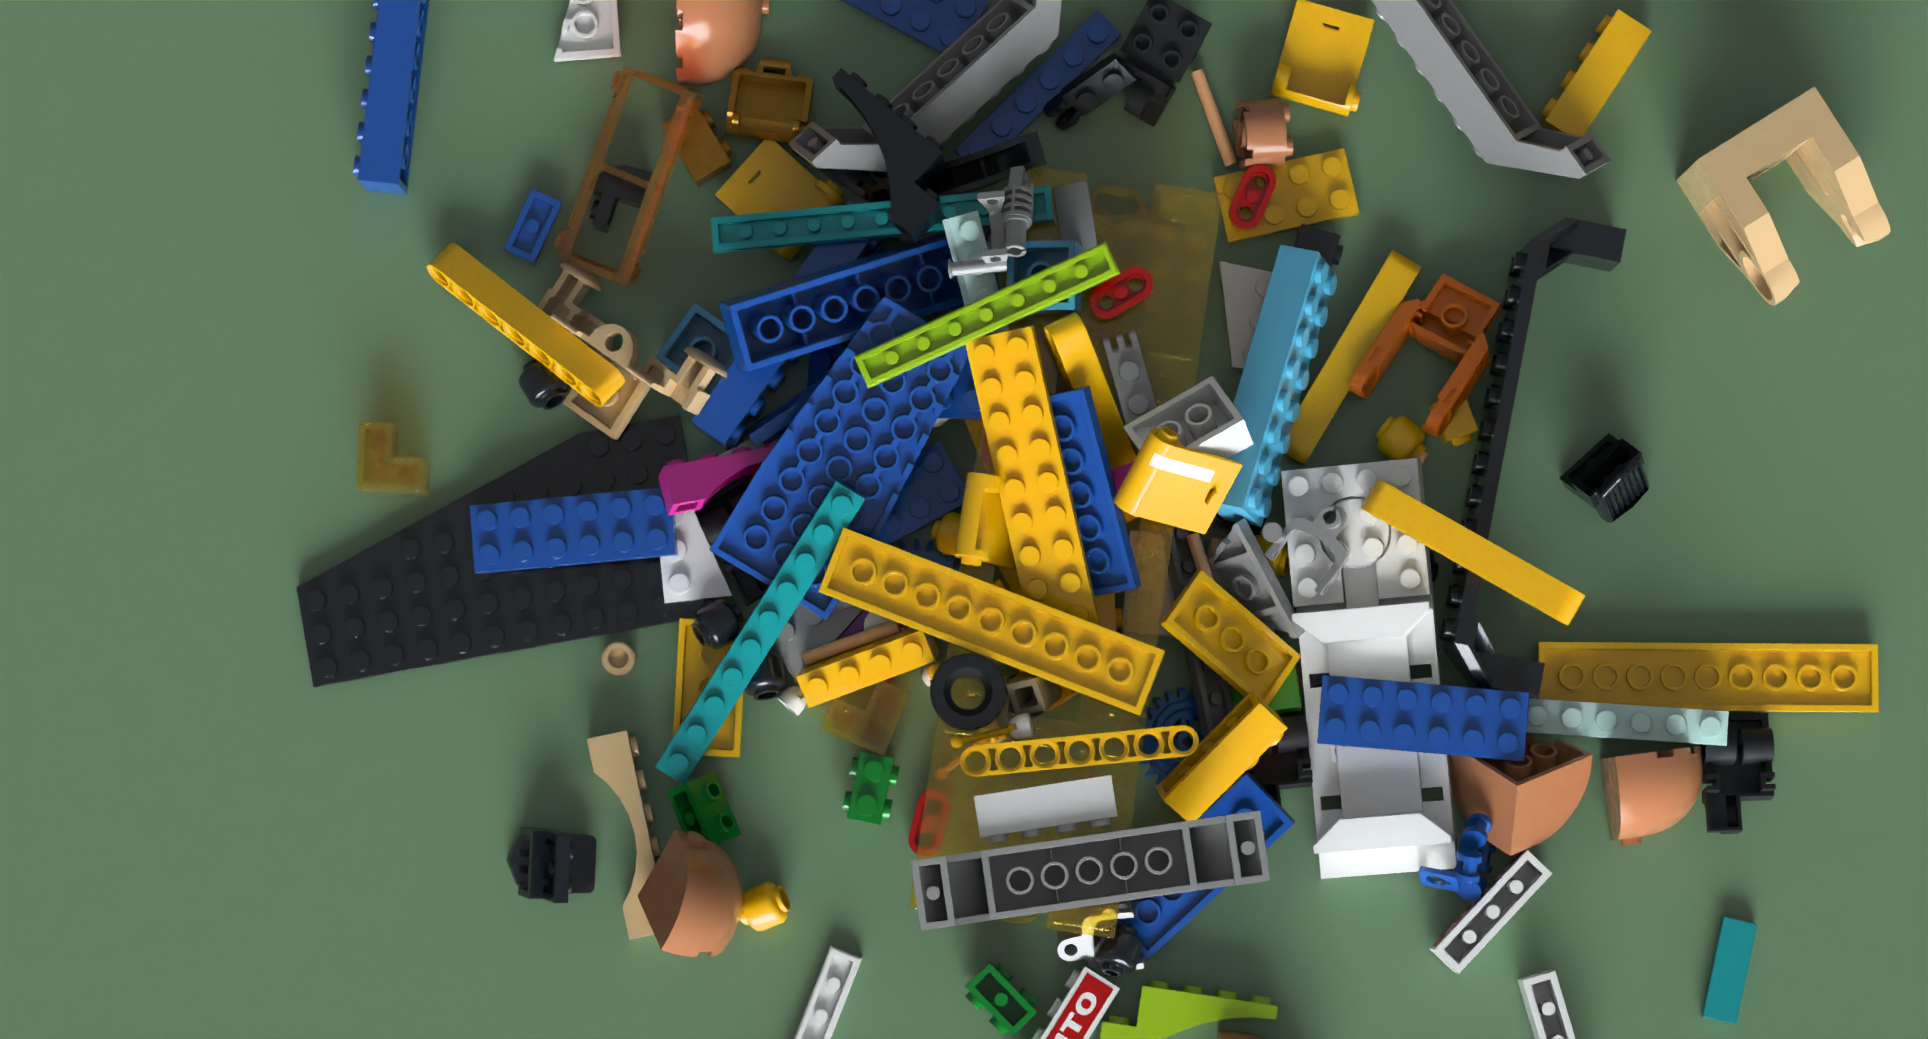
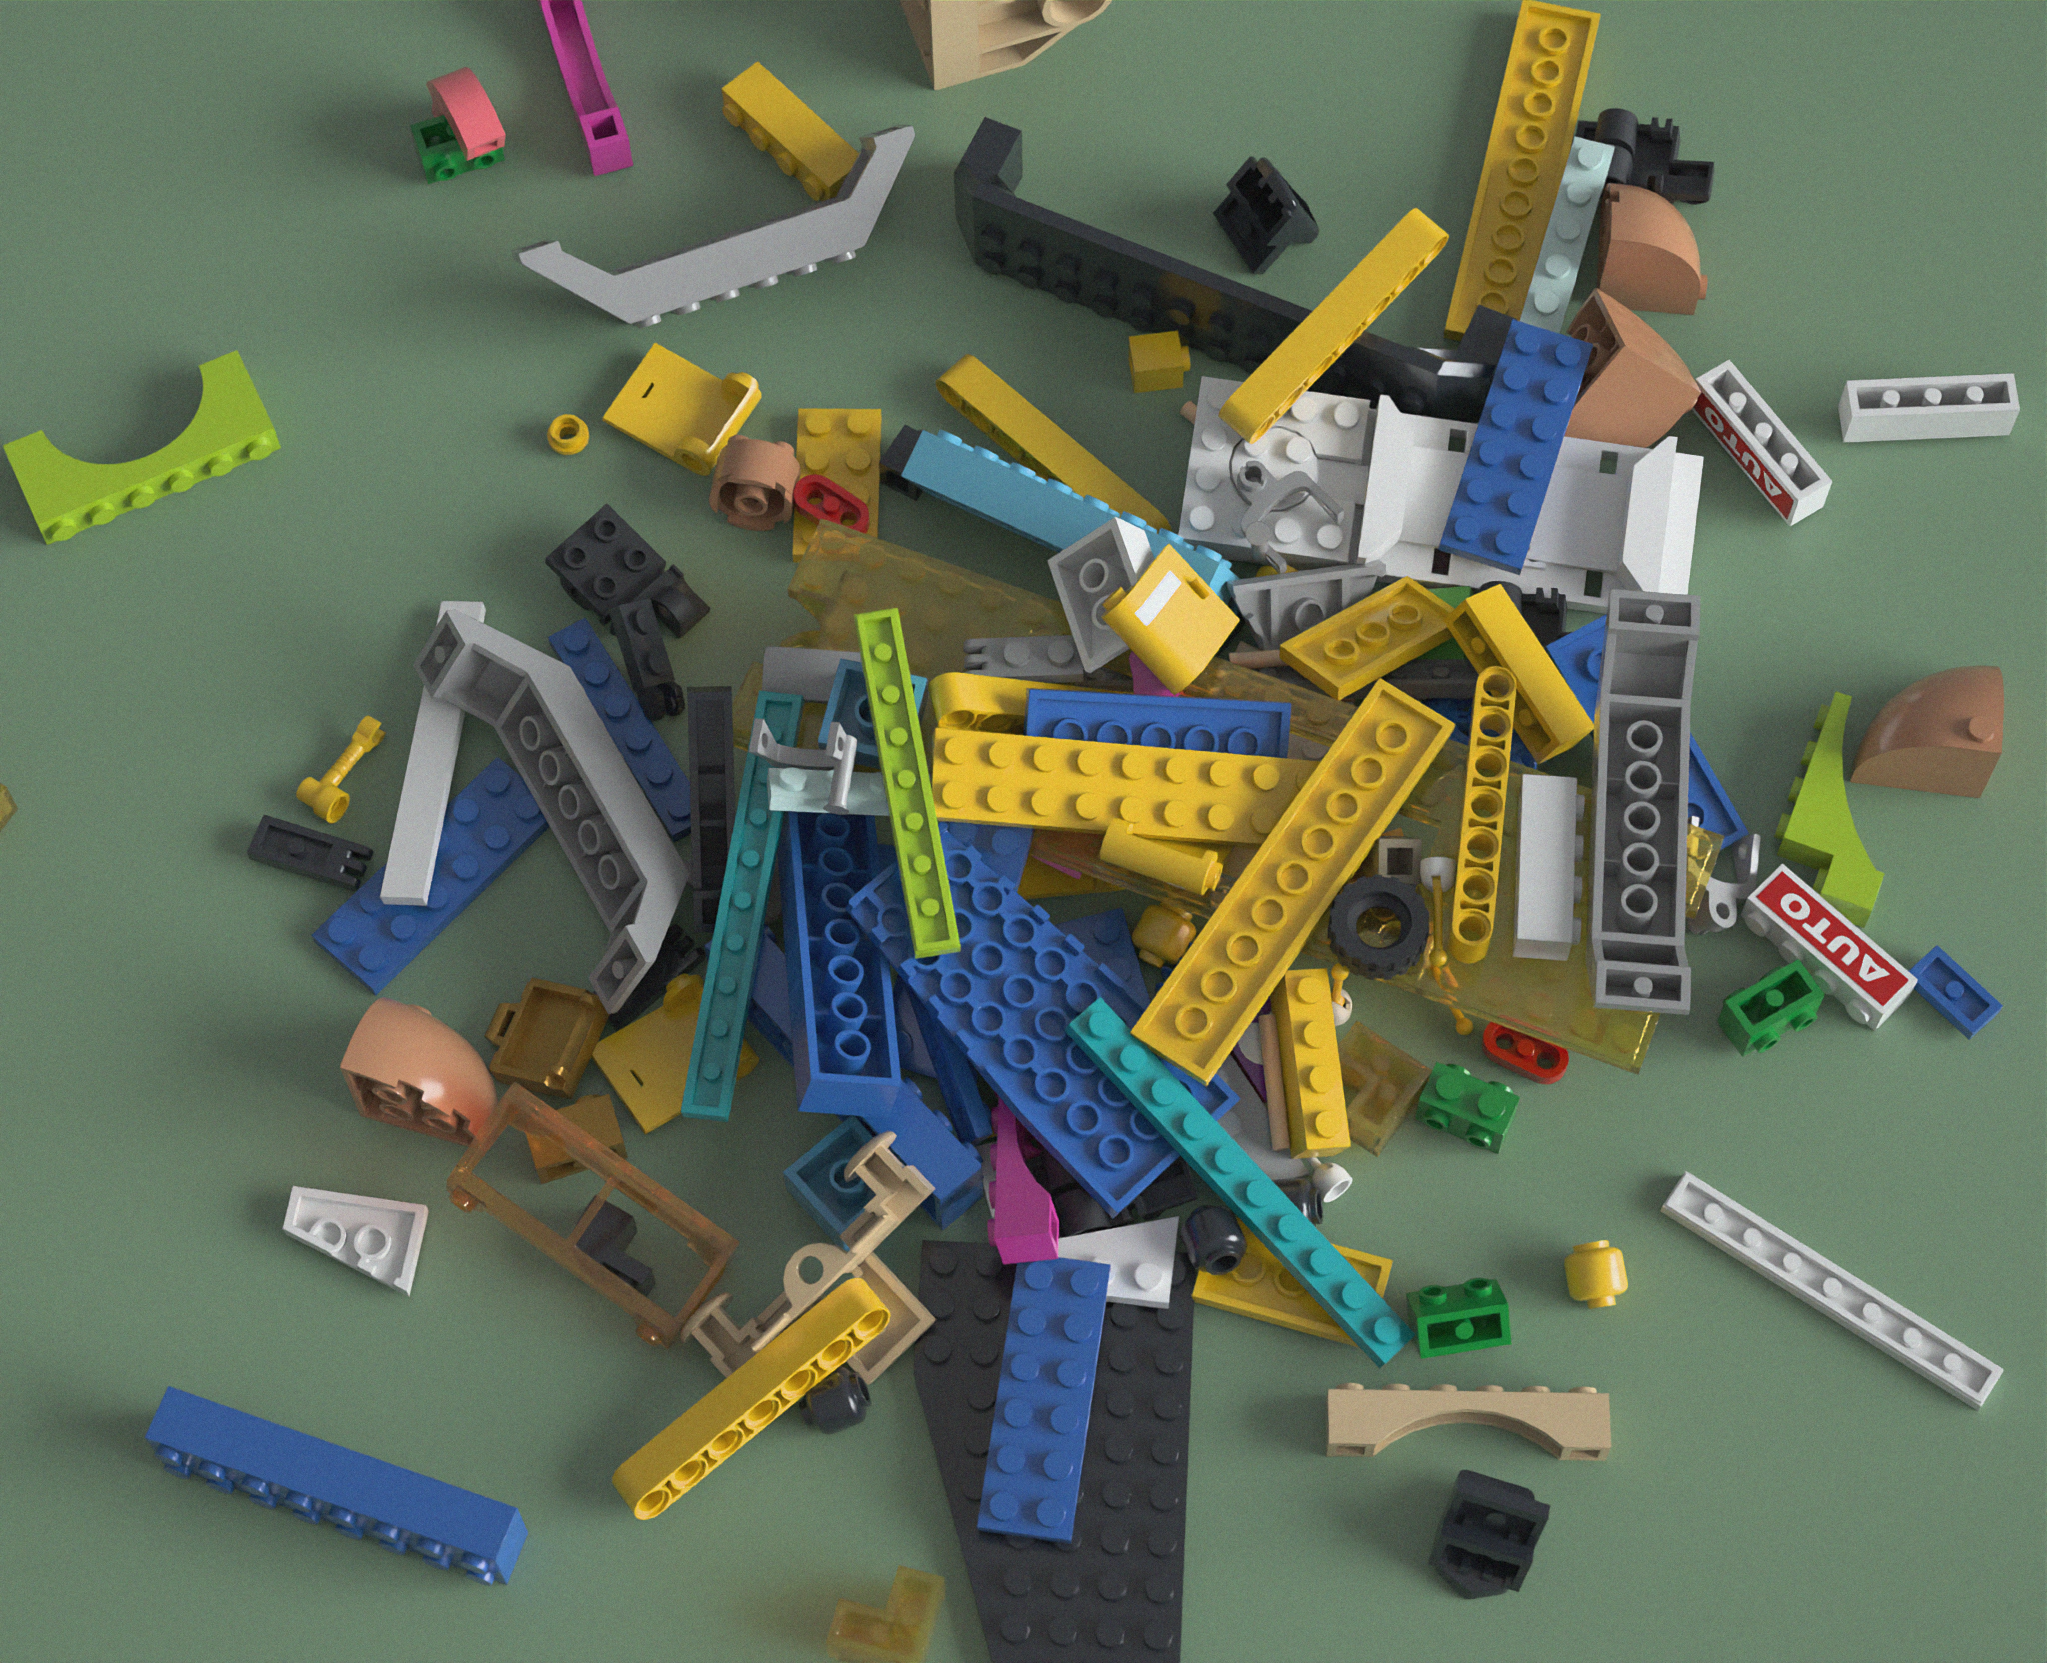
camera: 75 degrees left, 20 degrees down
blue plate [504,189,563,265] -> none
tan tile [601,641,636,676] -> none
nougat brick [638,829,743,957] -> none
black arch [832,68,945,244] -> none
light grey hinge [1001,166,1034,257] -> none
red plate [1089,266,1153,320] -> none
black head [1094,924,1143,978] -> none
light nougat bar [1191,69,1238,167] -> none
white wing [1219,261,1272,370] -> none
orange plate [1349,274,1501,438] -> none
yellow head [1375,415,1427,460] -> none
blue piece [1419,813,1496,902] -> none
teal tile [1701,917,1757,1024] -> none

